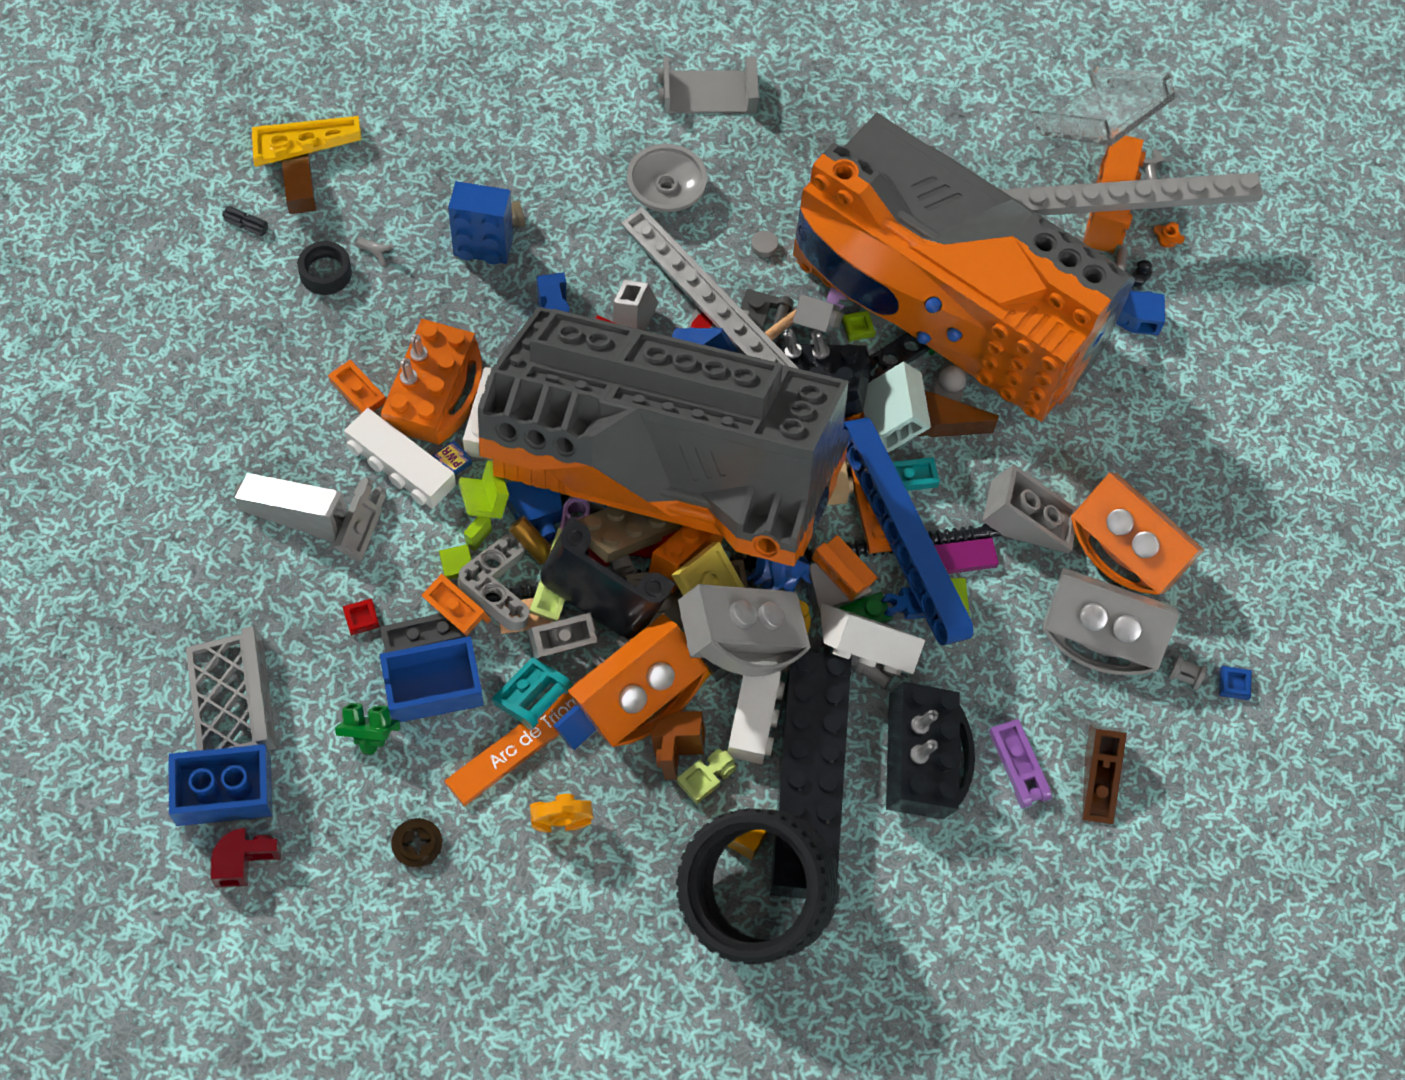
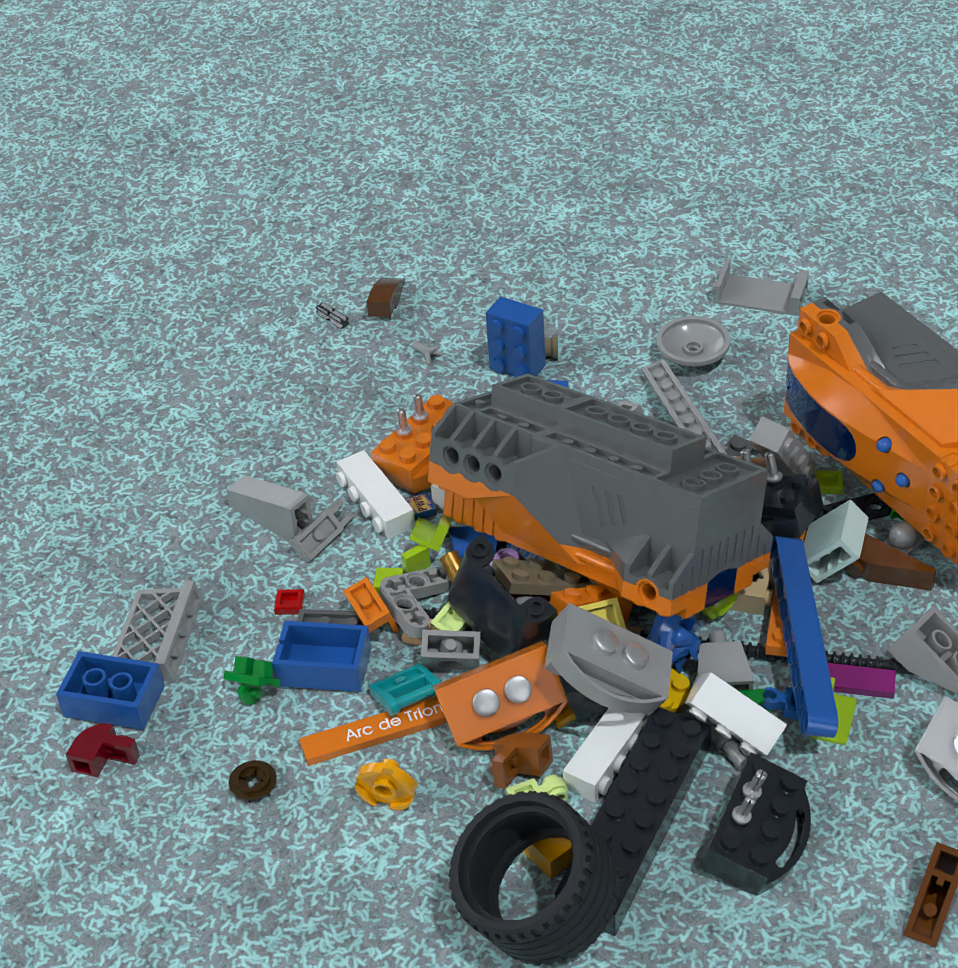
camera: 30 degrees right, 20 degrees down
yellow wing [252,116,362,167] -> none
black tyre [297,241,352,295] -> none
orange plate [328,359,386,414] -> none
blue tile [553,705,597,750] -> none
light grey tile [751,230,778,258] -> none
orange panel [811,534,878,602] -> none
lavender hinge [826,287,847,310] -> none
teal plate [893,457,940,491] -> none
medium lavender plate [989,719,1052,809] -> none

